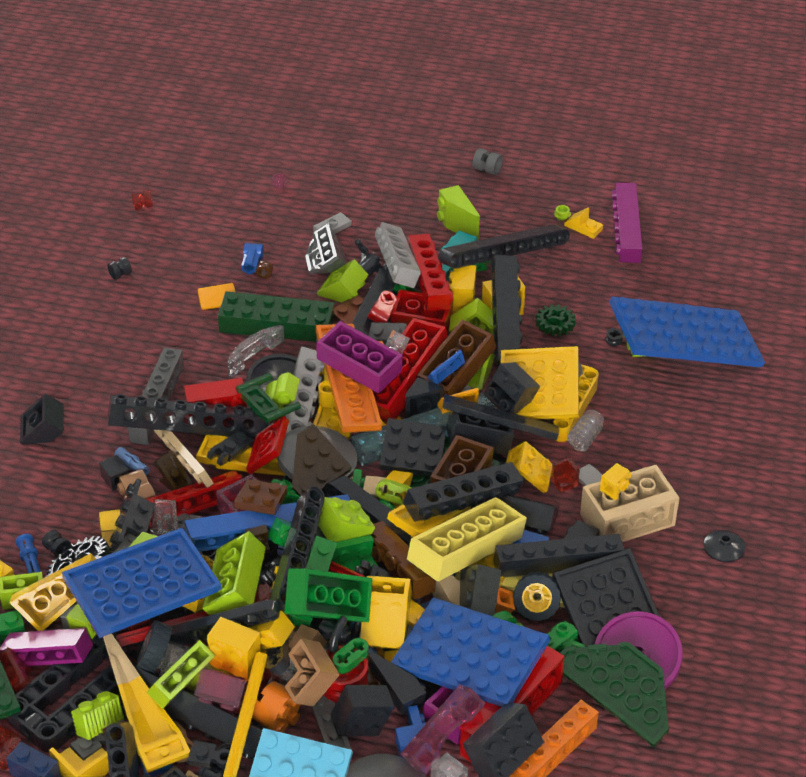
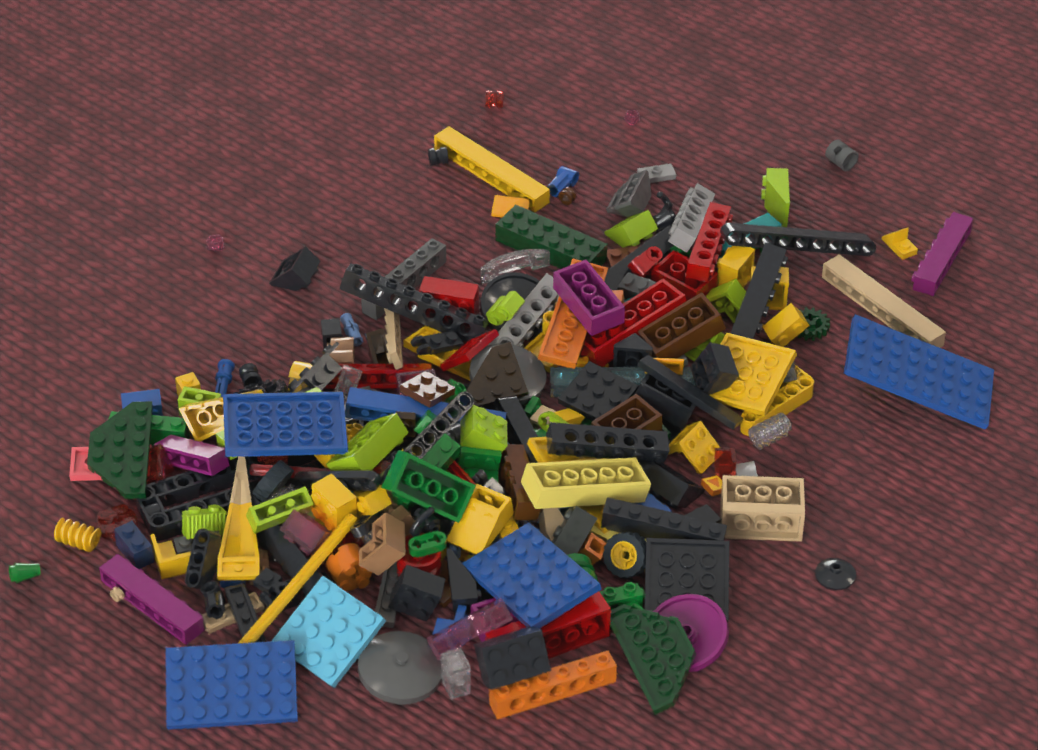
camera: 25 degrees right, 0 degrees up
dark green plate [236,372,301,423] -> none
clear brick [385,330,410,354] -> none
blue slope [427,350,465,384] -> none
lime plate [554,205,571,221] -> none
yellow brick [600,463,632,501] -> none
none -> yellow brick [434,126,550,213]
none -> orange tile [700,475,722,496]
none -> yellow brick [762,303,810,347]
none -> tan brick [822,255,946,348]

